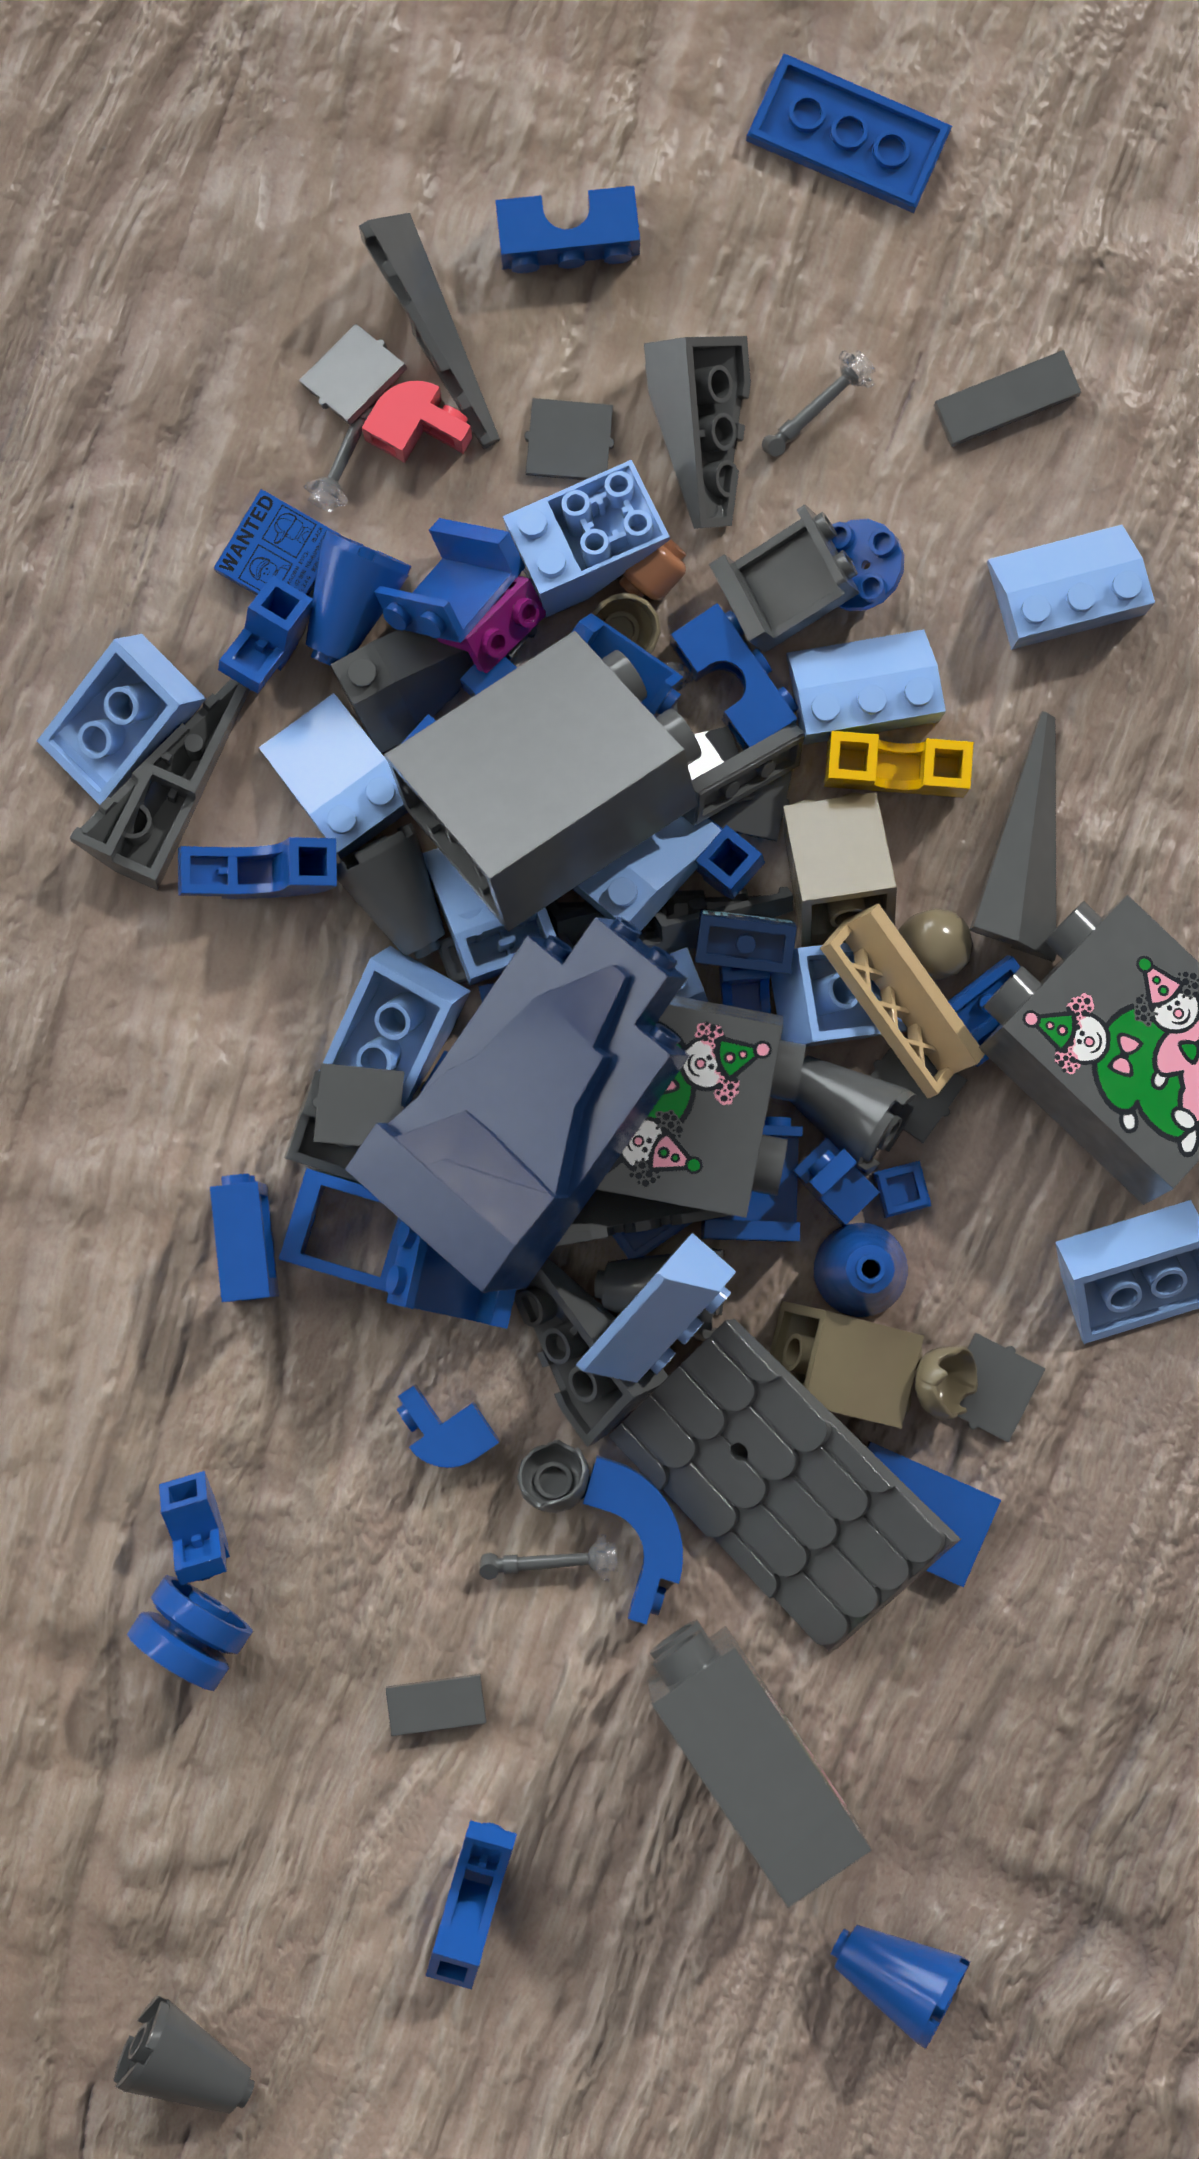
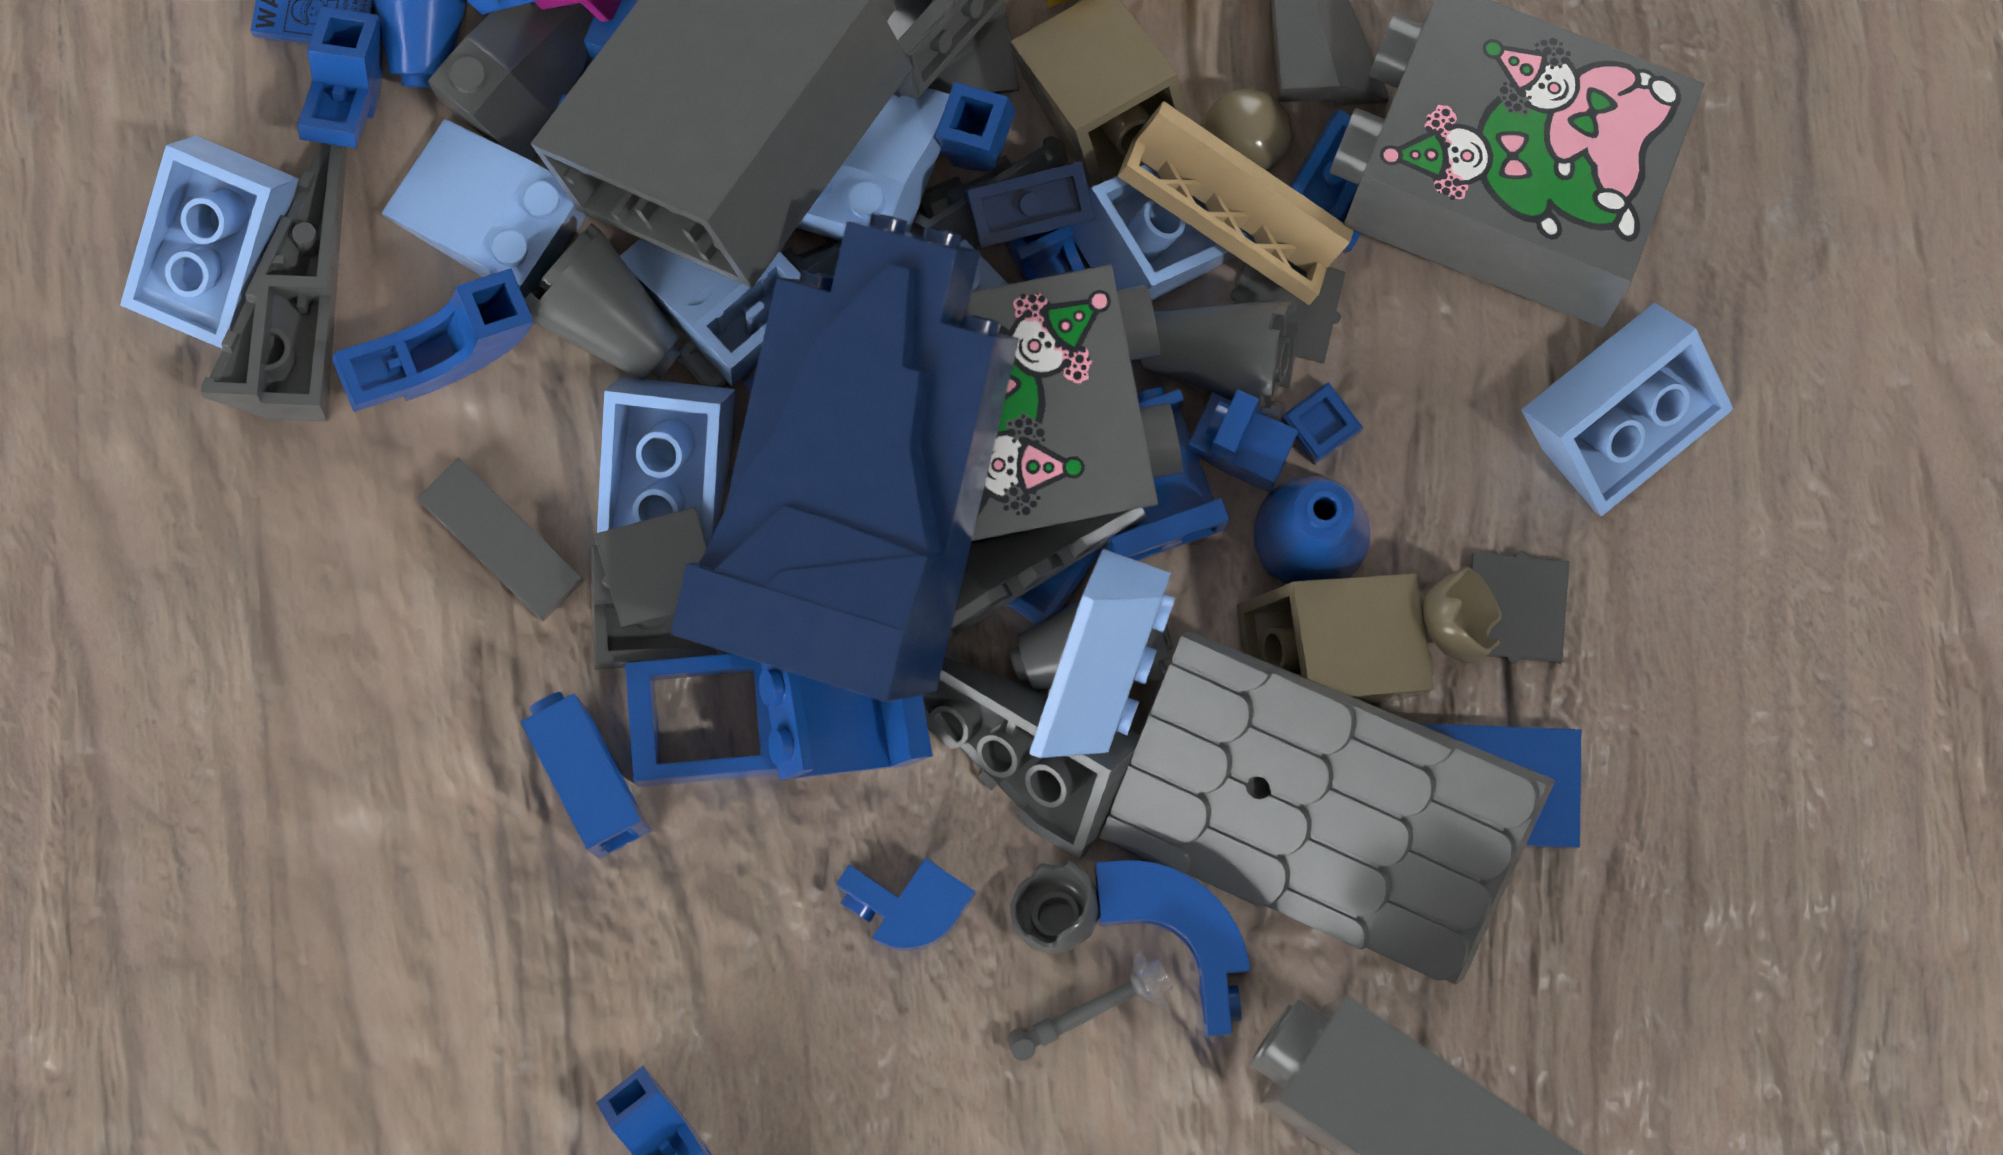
camera: 20 degrees left, 5 degrees down
none -> dark grey tile [417,457,584,622]

